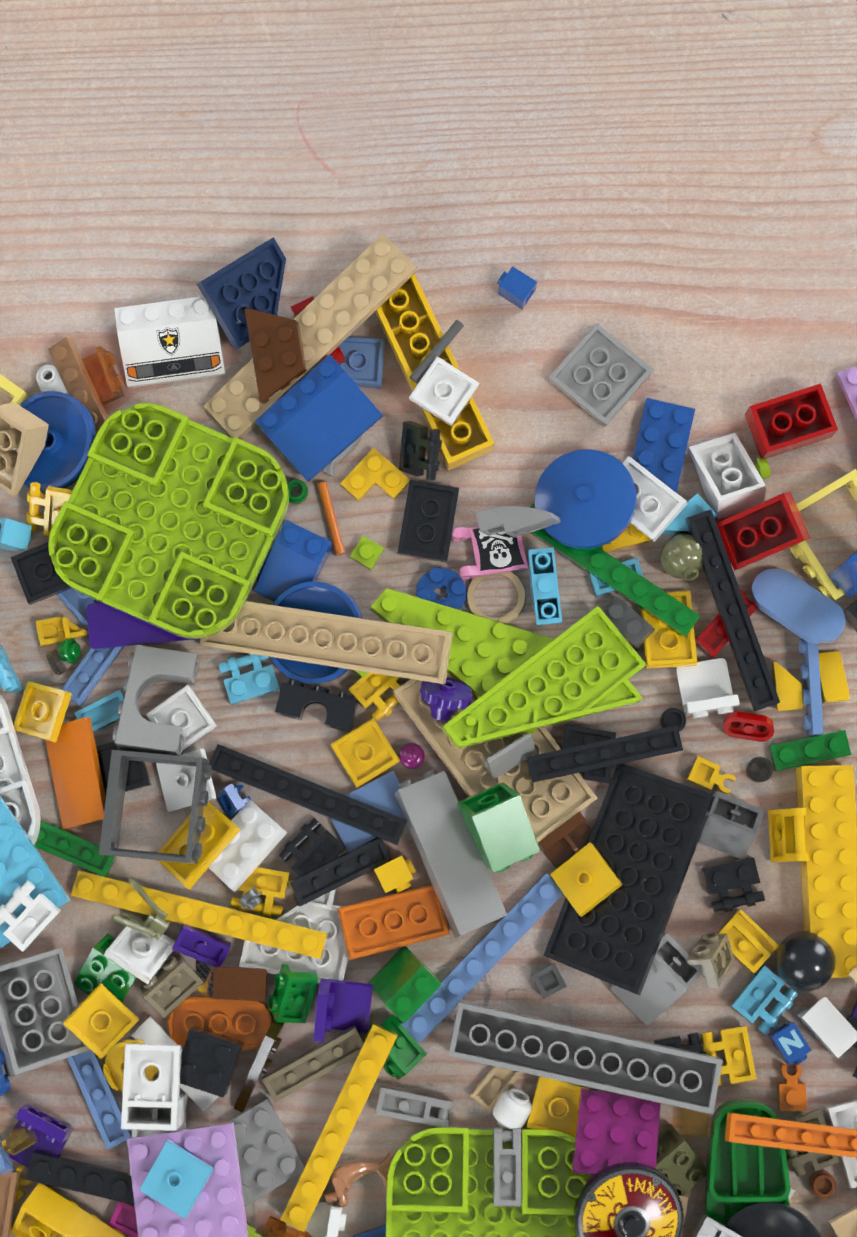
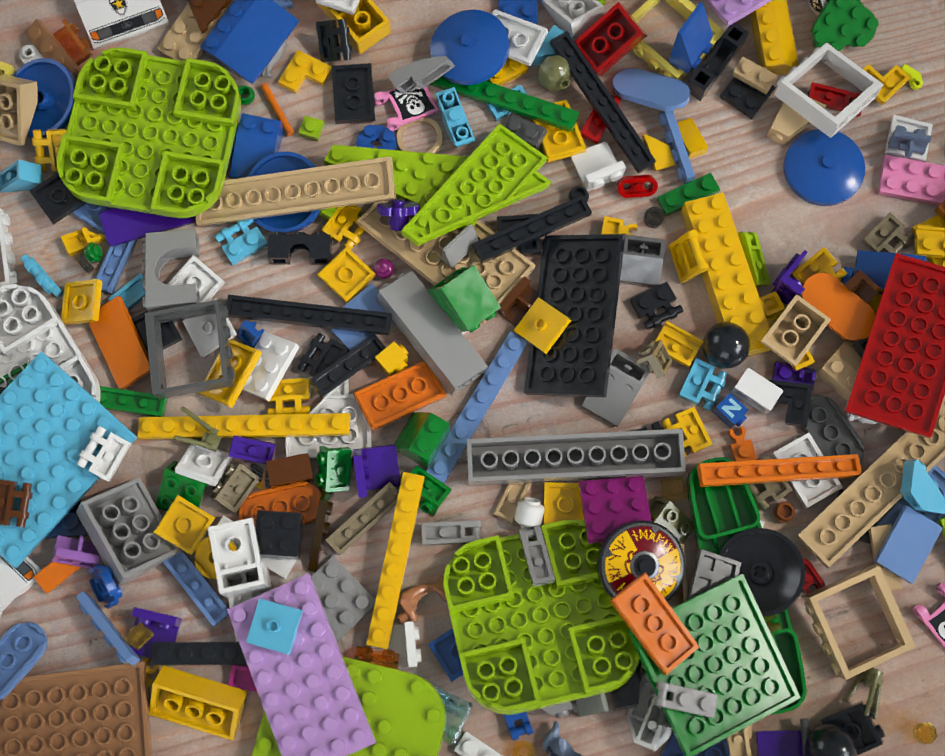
camera: 20 degrees left, 5 degrees down
dark grey plate [238,887,262,911] -> none
dark grey plate [531,963,567,999] -> none

